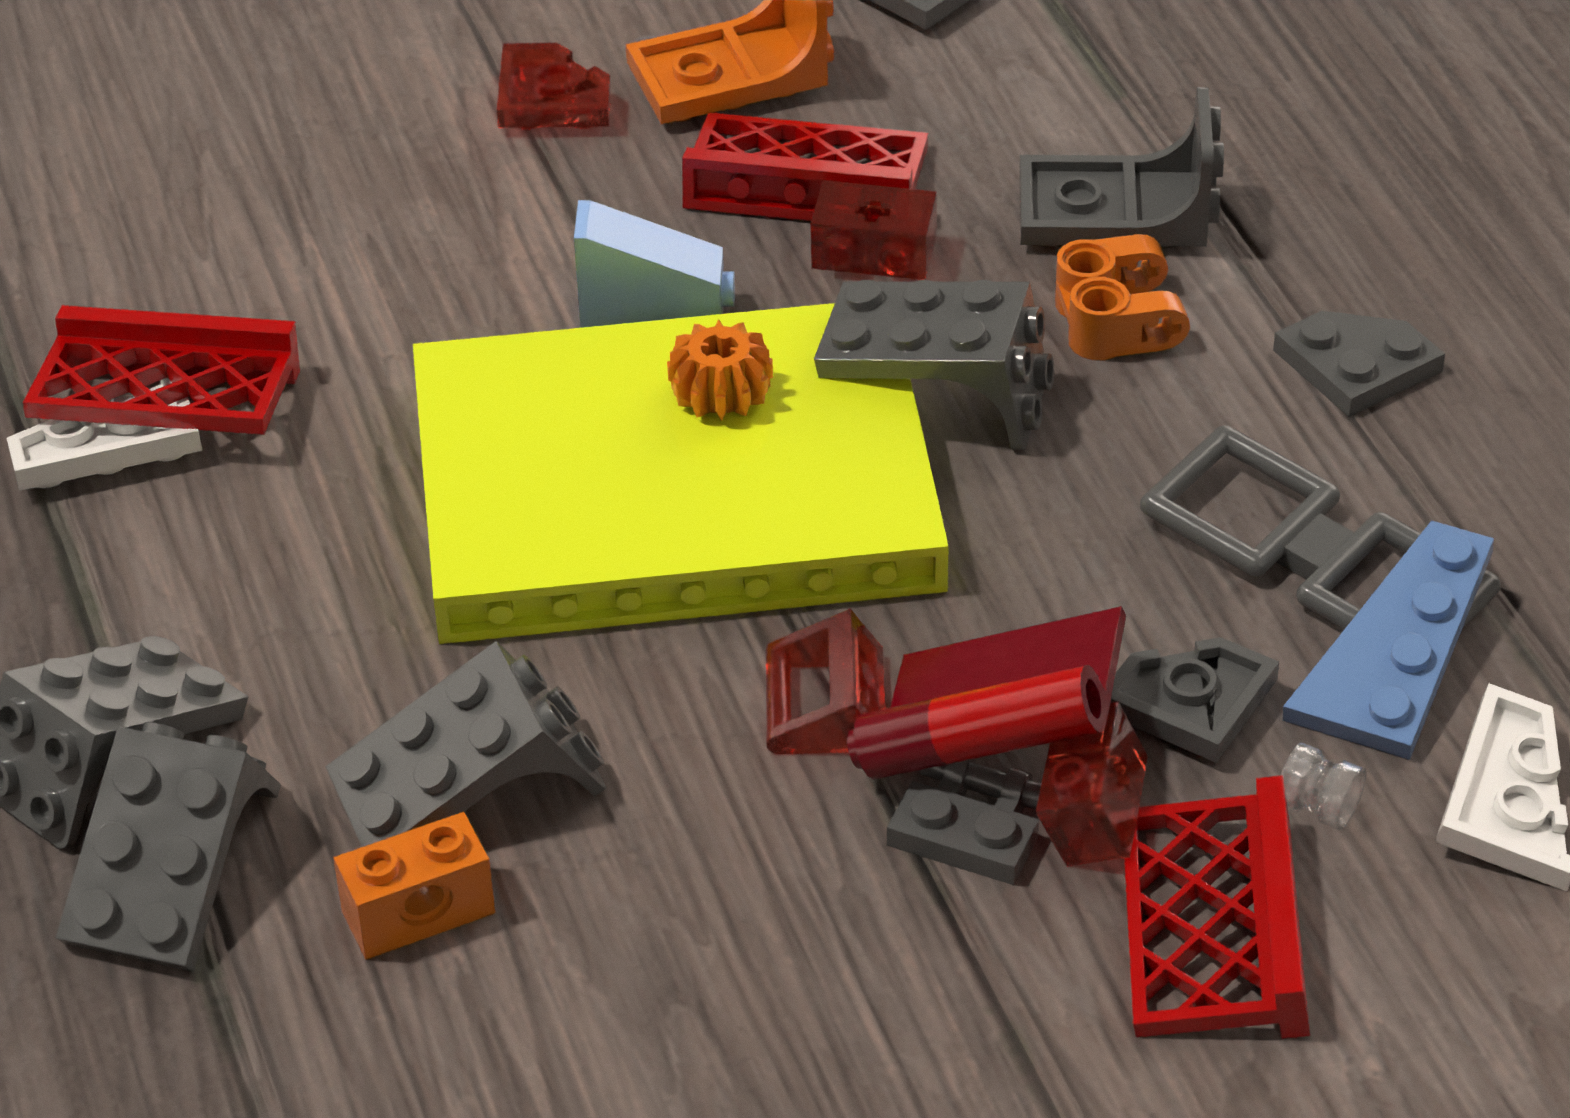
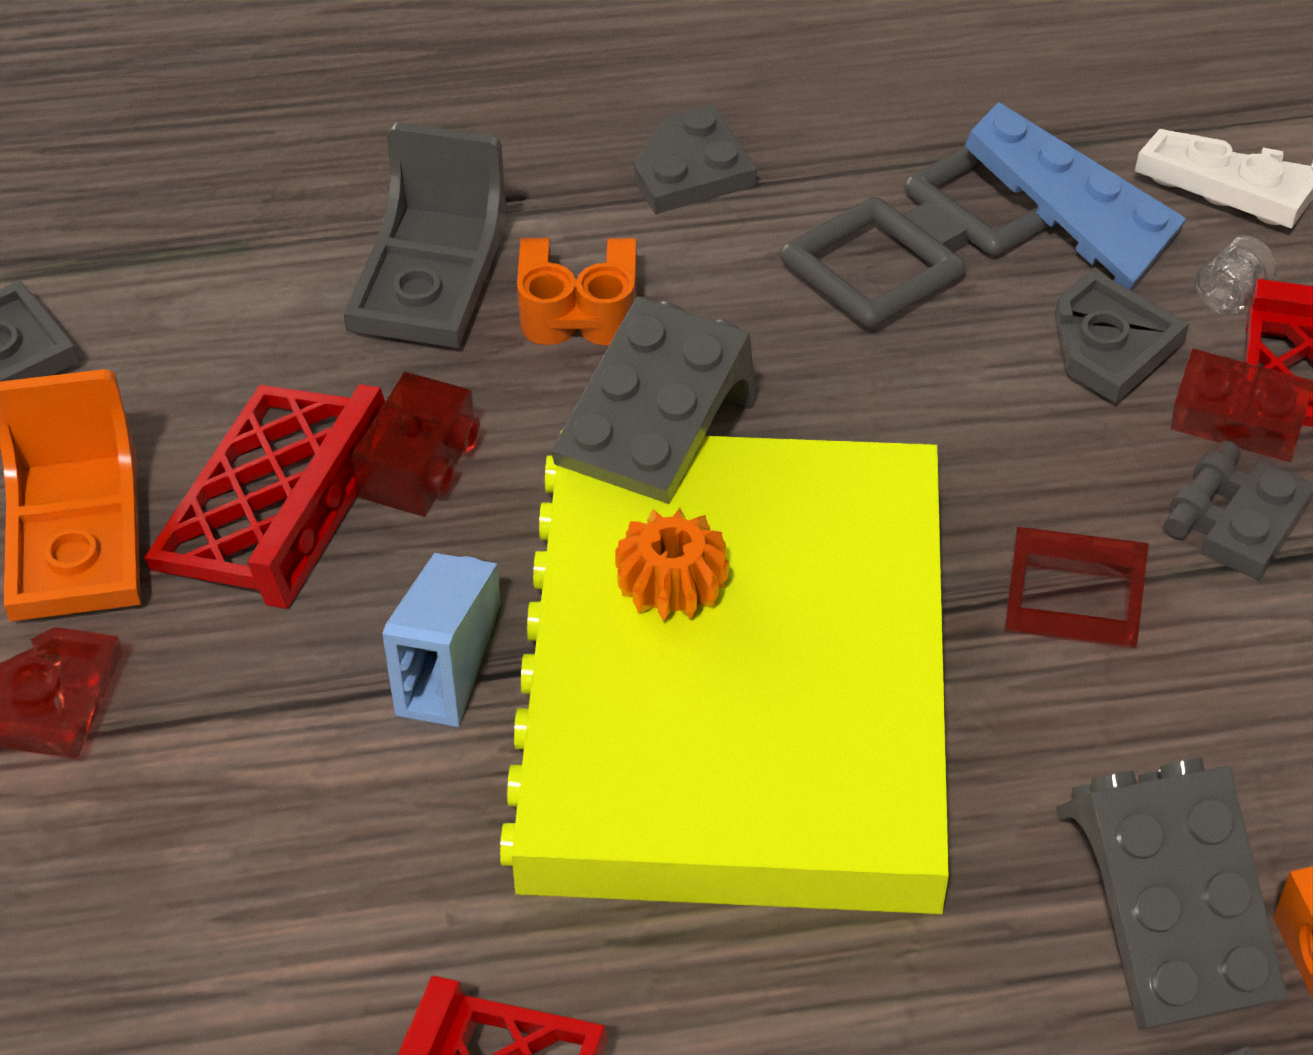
camera: 80 degrees left, 5 degrees up
dark red door [847,606,1126,780] -> none

